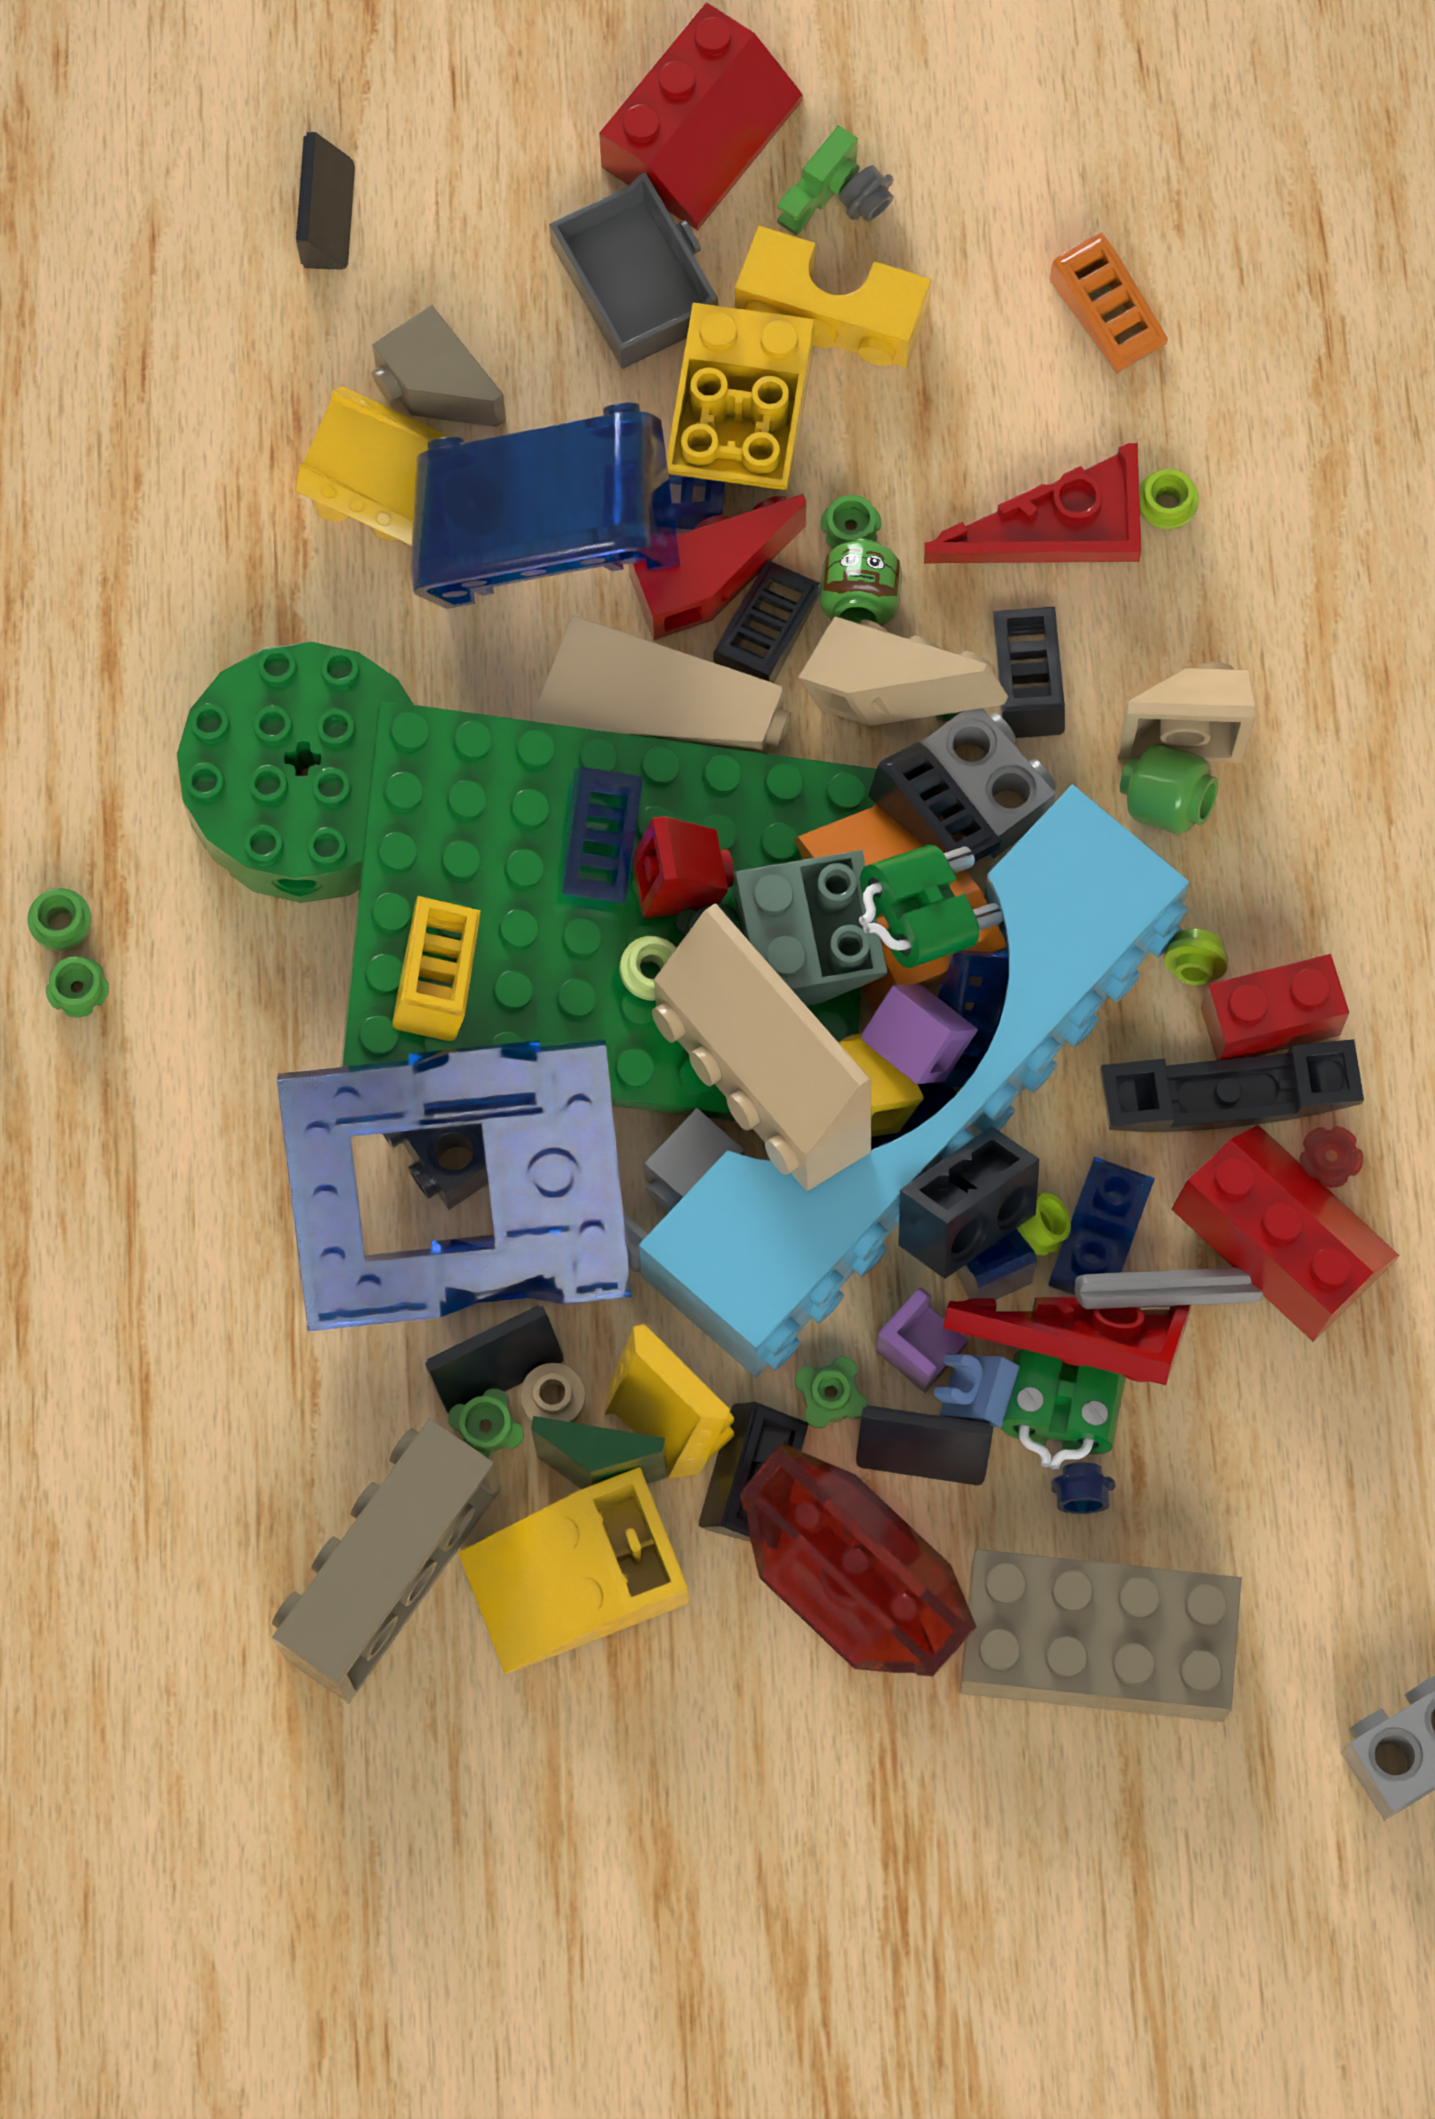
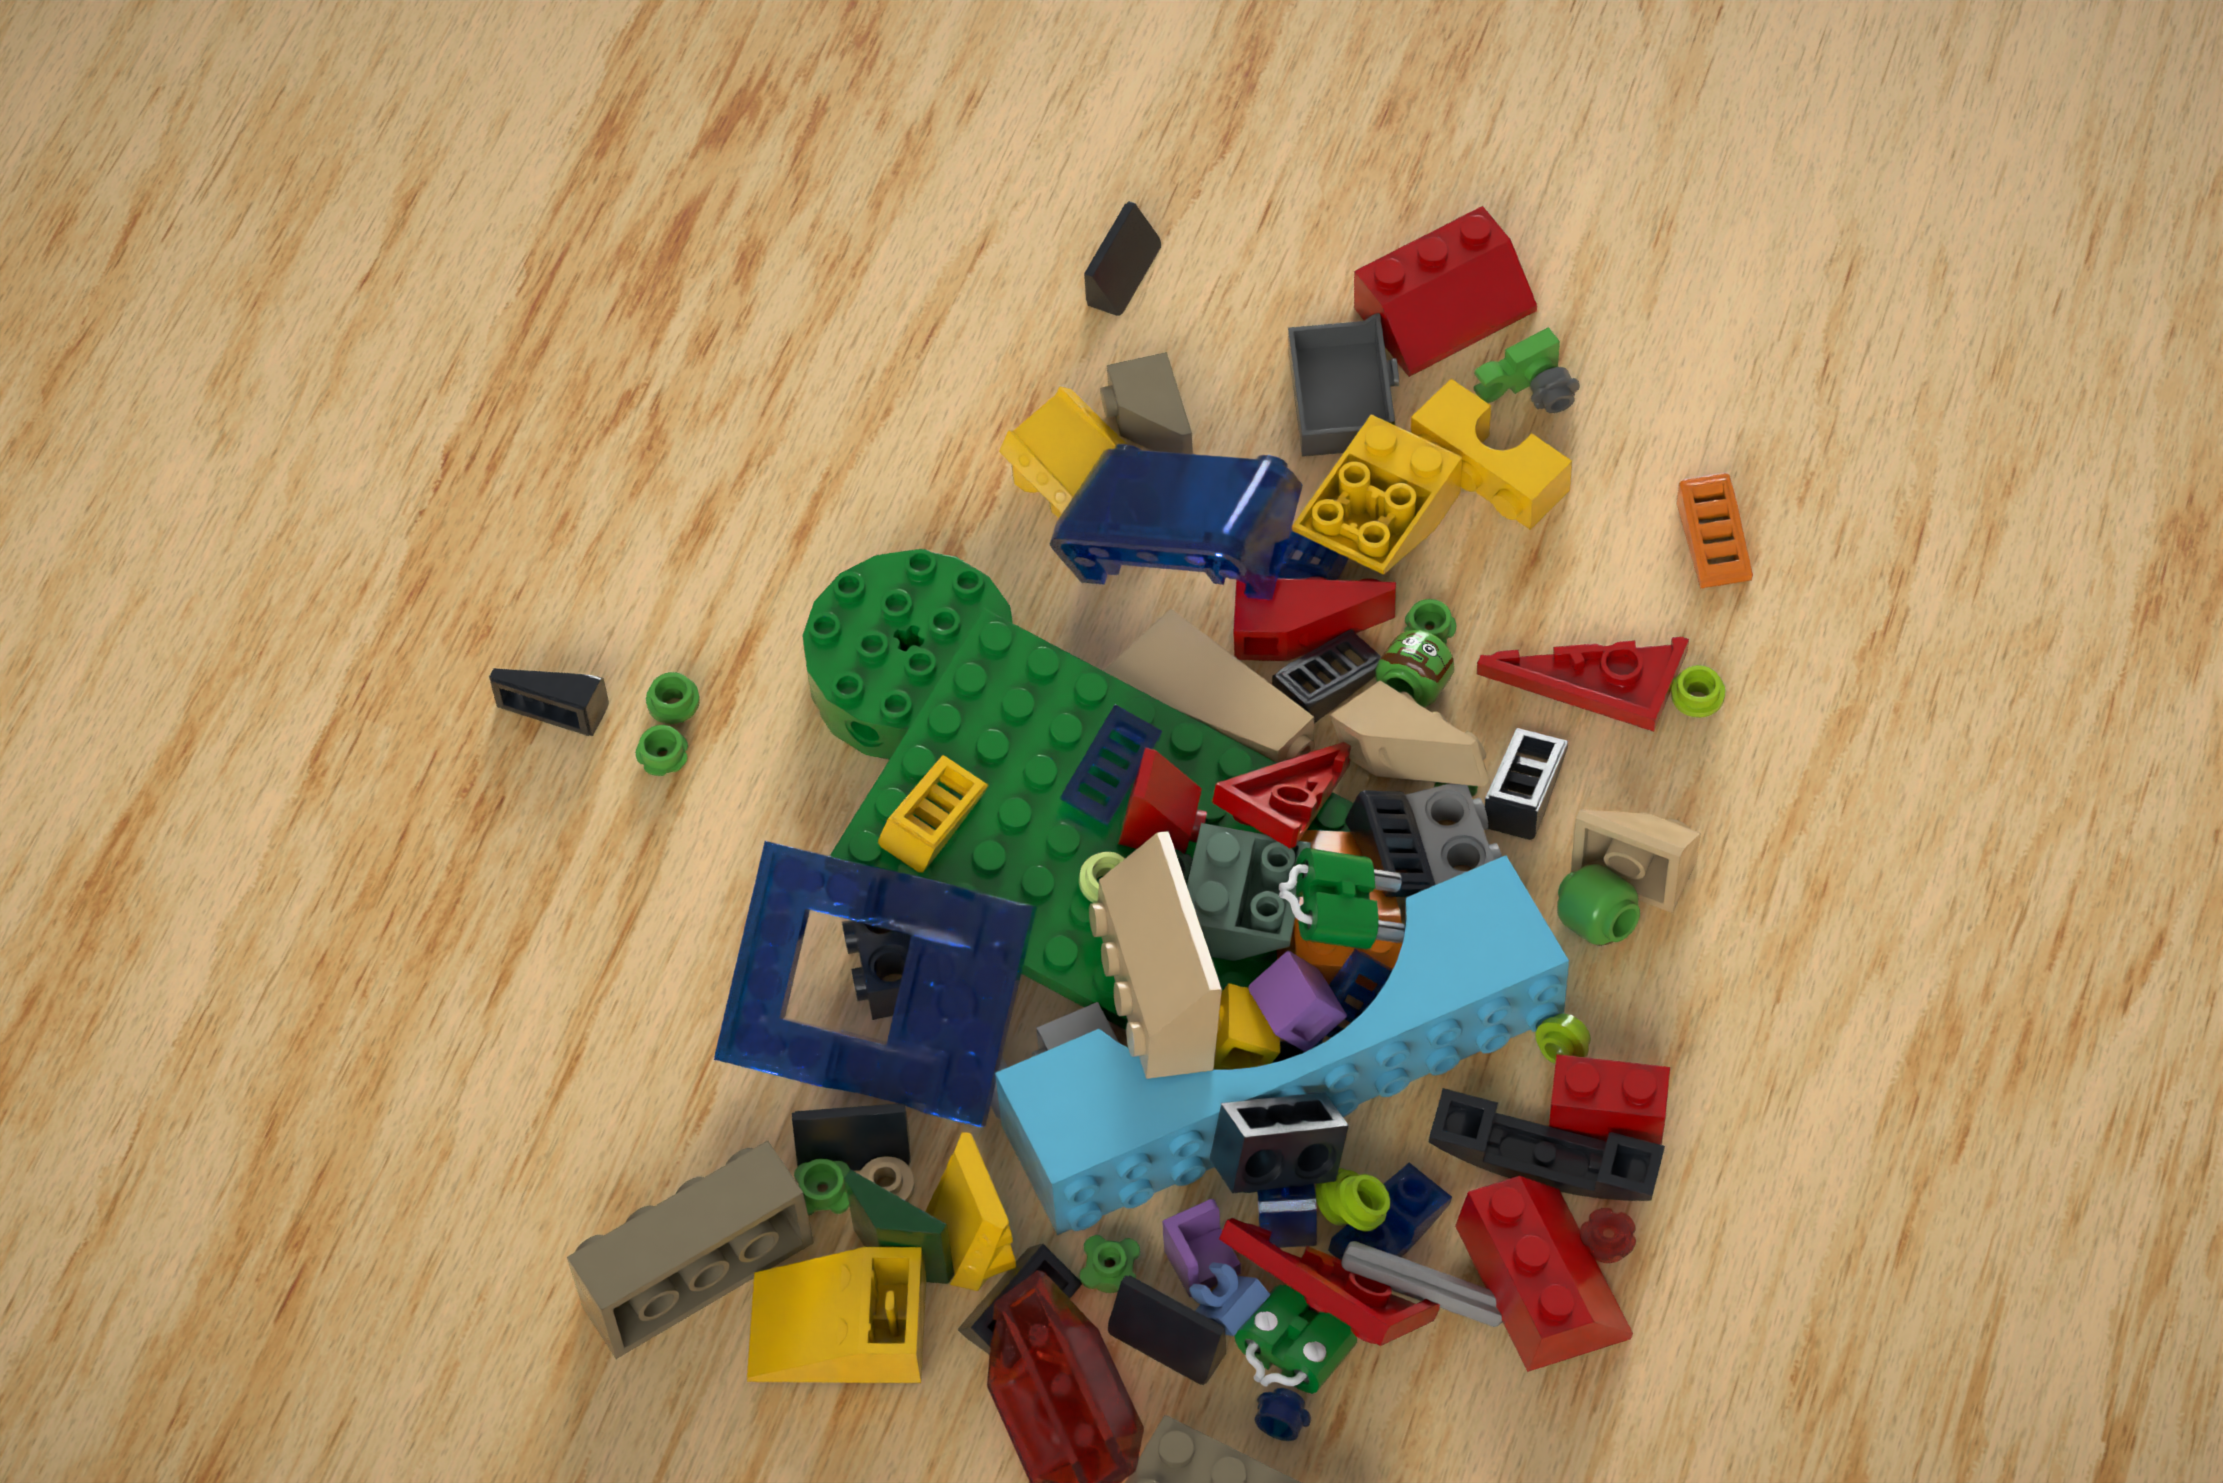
camera: 25 degrees right, 15 degrees down
none -> red wing [1212,742,1351,848]
none -> lime plate [1334,1174,1390,1231]

